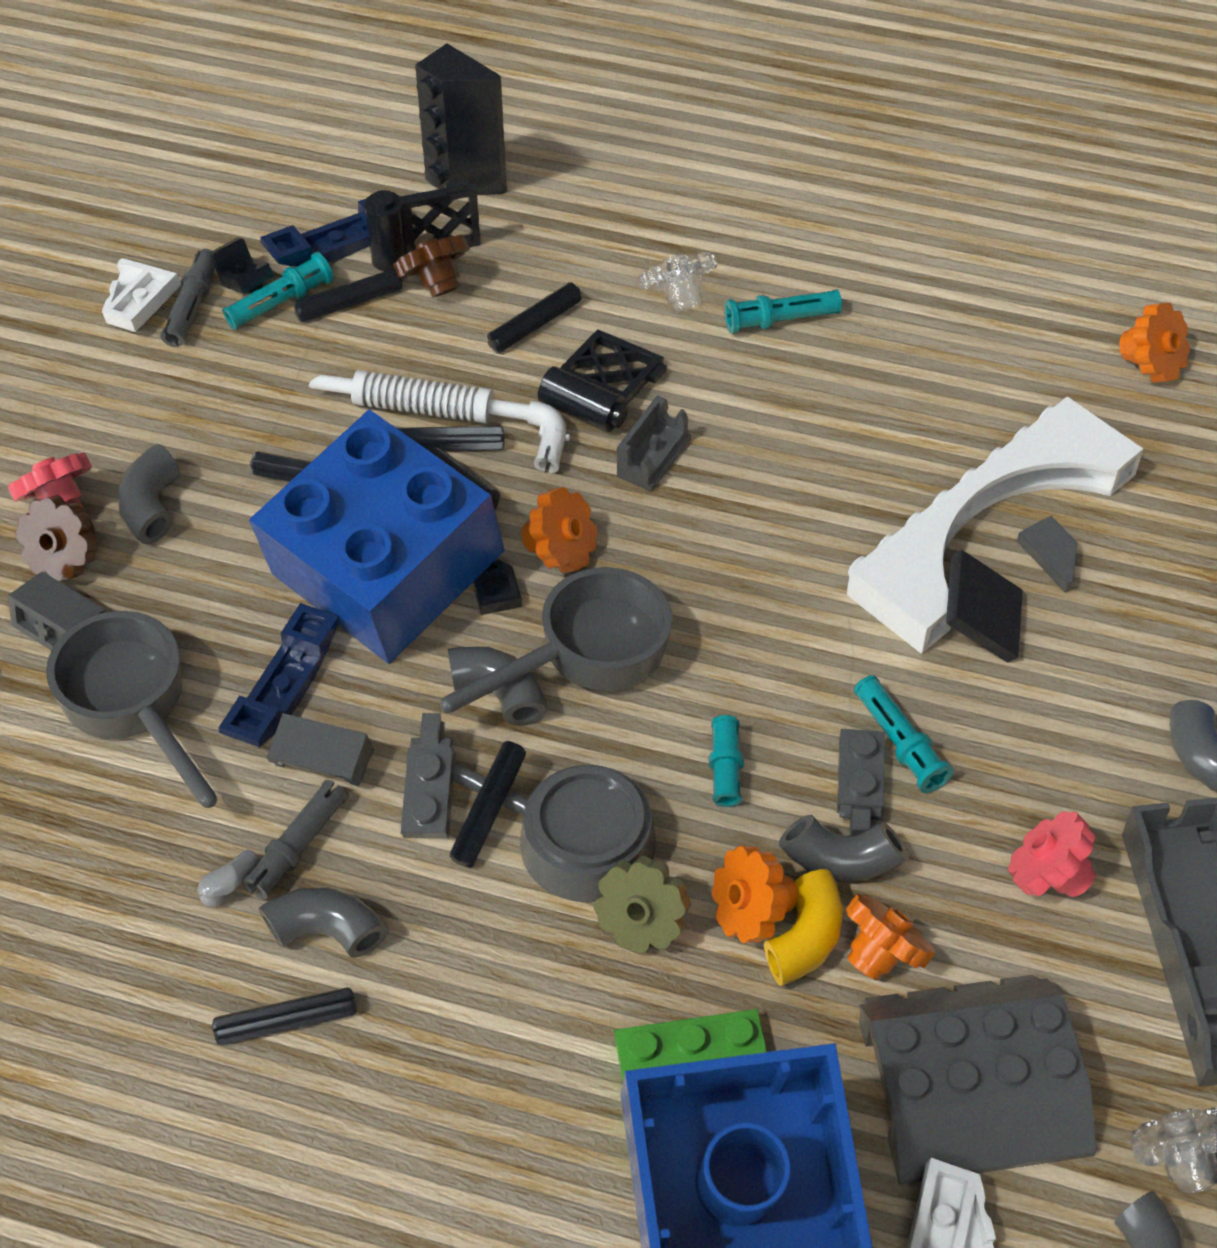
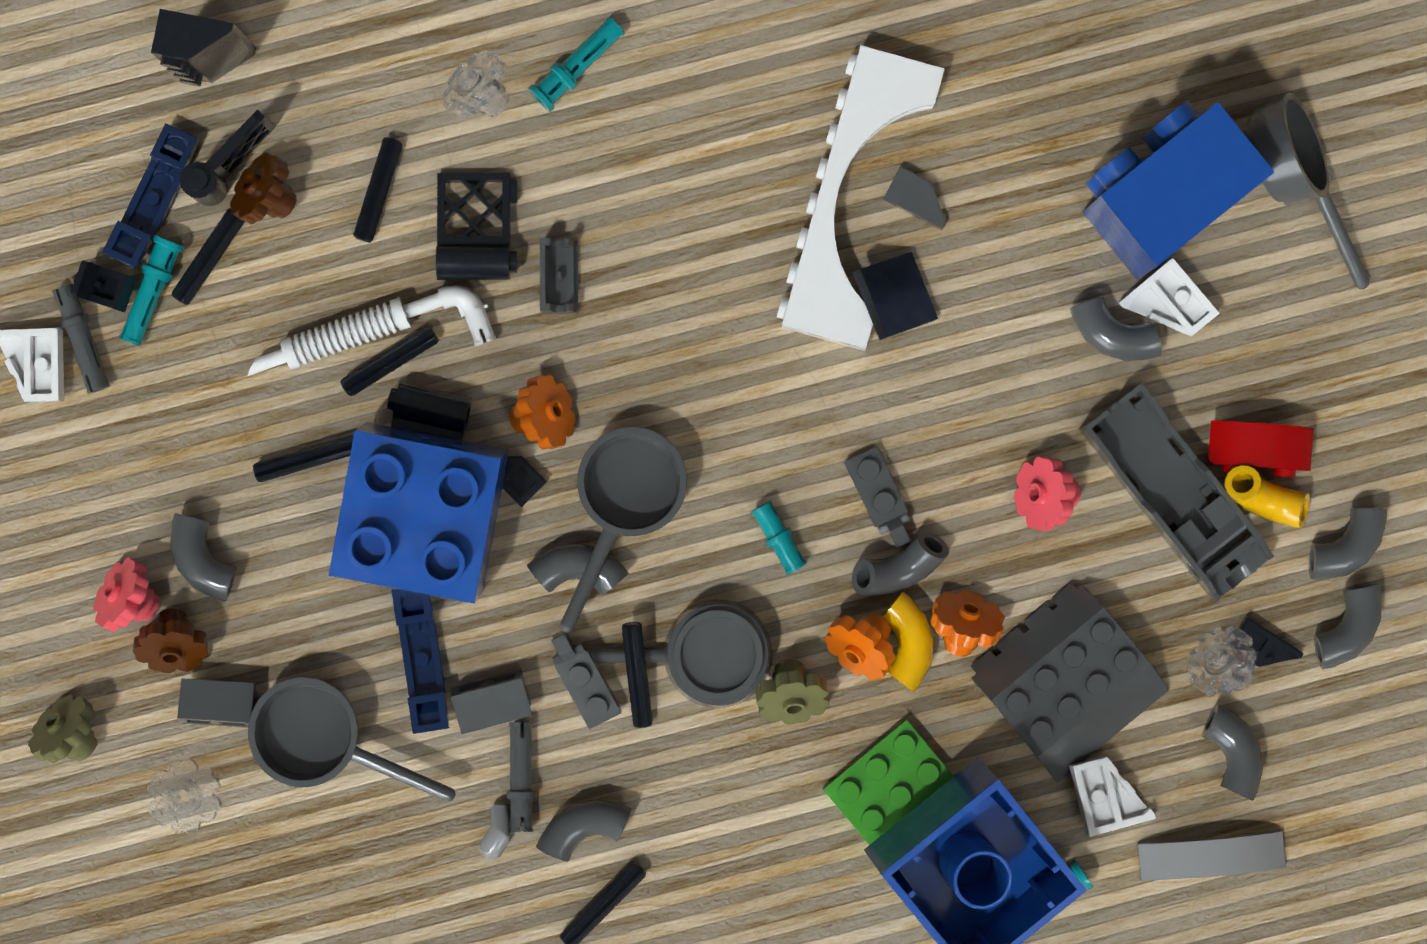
camera: 30 degrees left, 35 degrees up
teal pin [854,675,954,794] -> none

